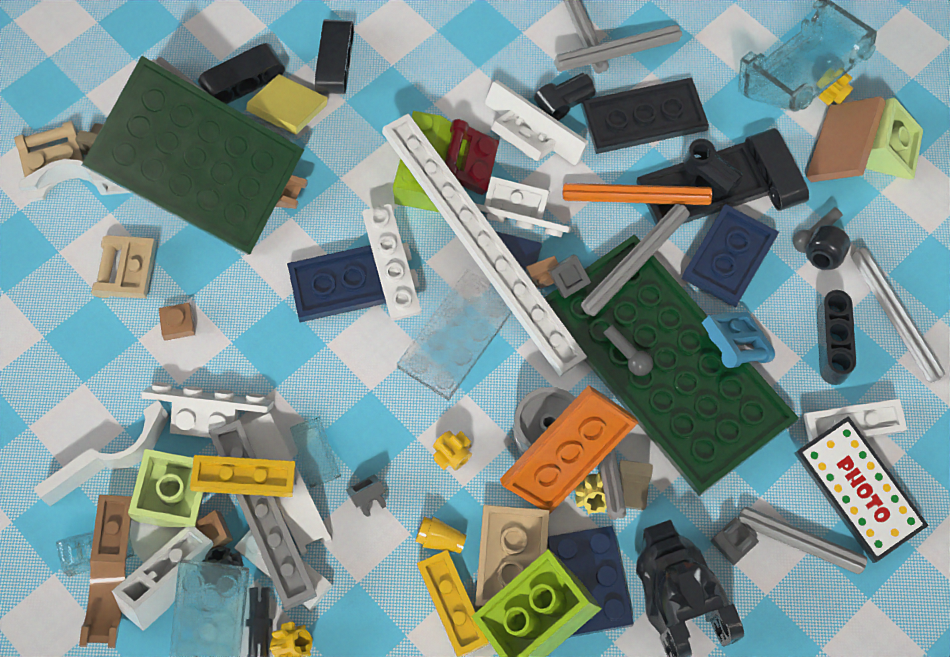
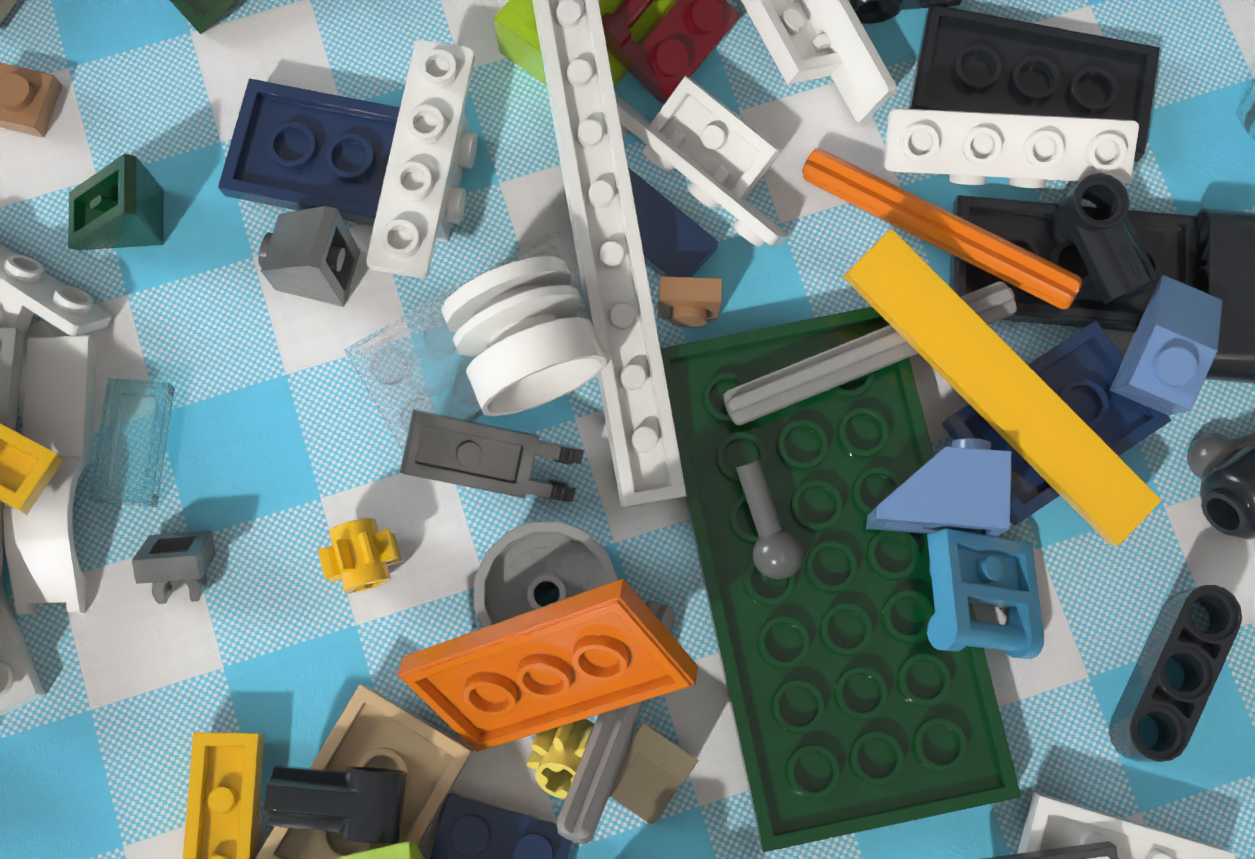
camera: 25 degrees right, 10 degrees up
yellow cone [415,516,467,554] -> none
dark grey plate [547,254,591,298] -> none
none -> dark green slope [68,153,164,250]
none -> dark grey slope [258,206,361,307]
none -> black piece [264,765,407,843]
none -> hinge [400,409,584,502]
none -> white wheel [441,256,607,416]
none -> yellow tile [842,228,1162,546]
none -> medium blue slope [866,438,1011,537]
none -> white bracket [884,108,1139,188]
none -> medium blue slope [1110,275,1223,415]

